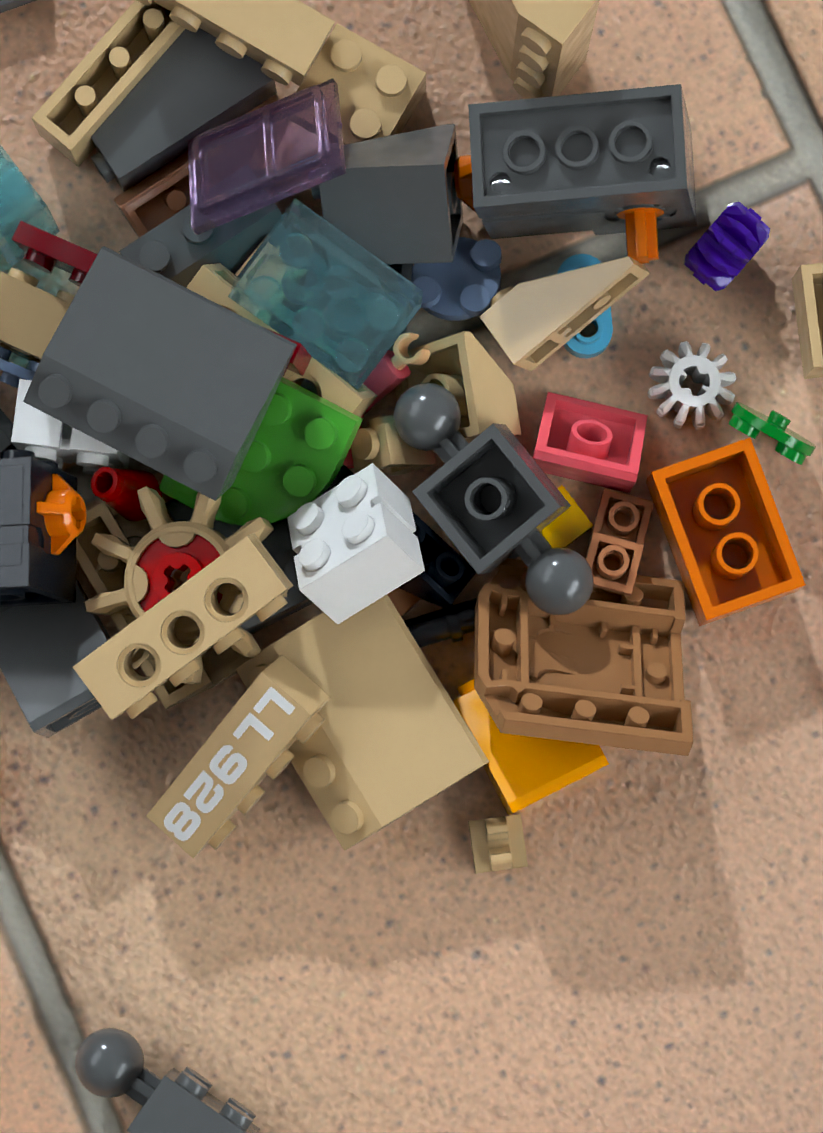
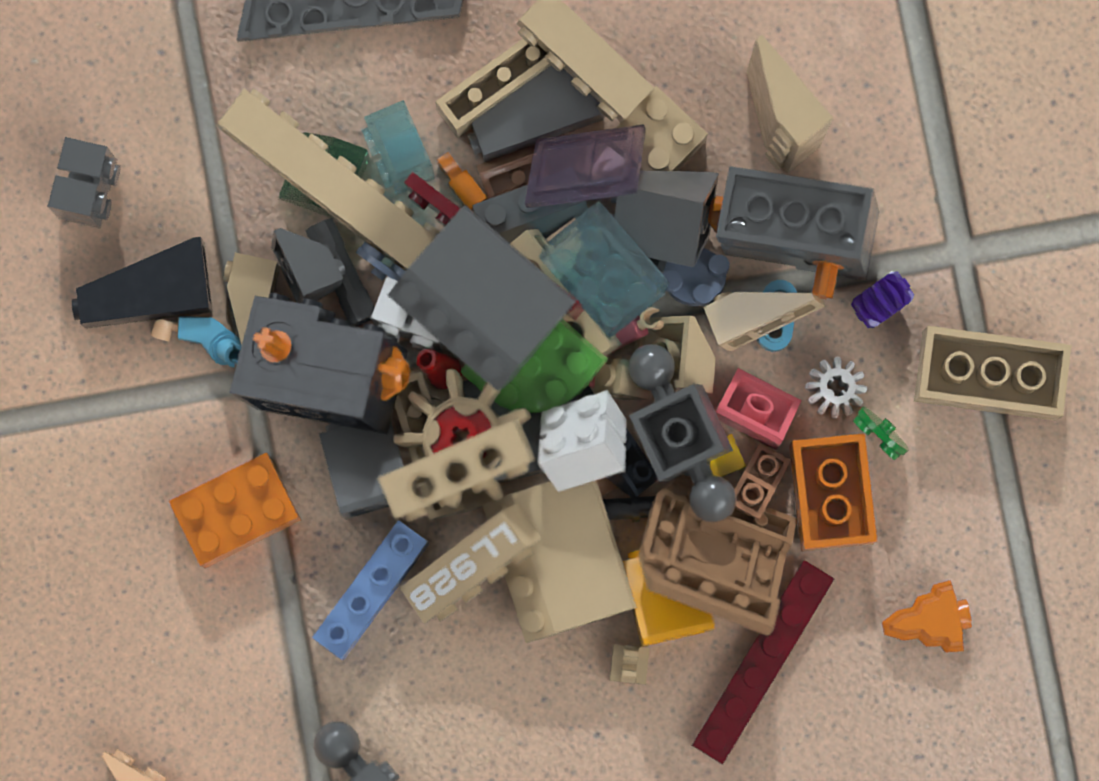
camera: 15 degrees right, 0 degrees up
none -> medium blue brick [312,520,429,661]
none -> orange bar [437,152,487,211]
none -> dark red plate [691,560,835,765]

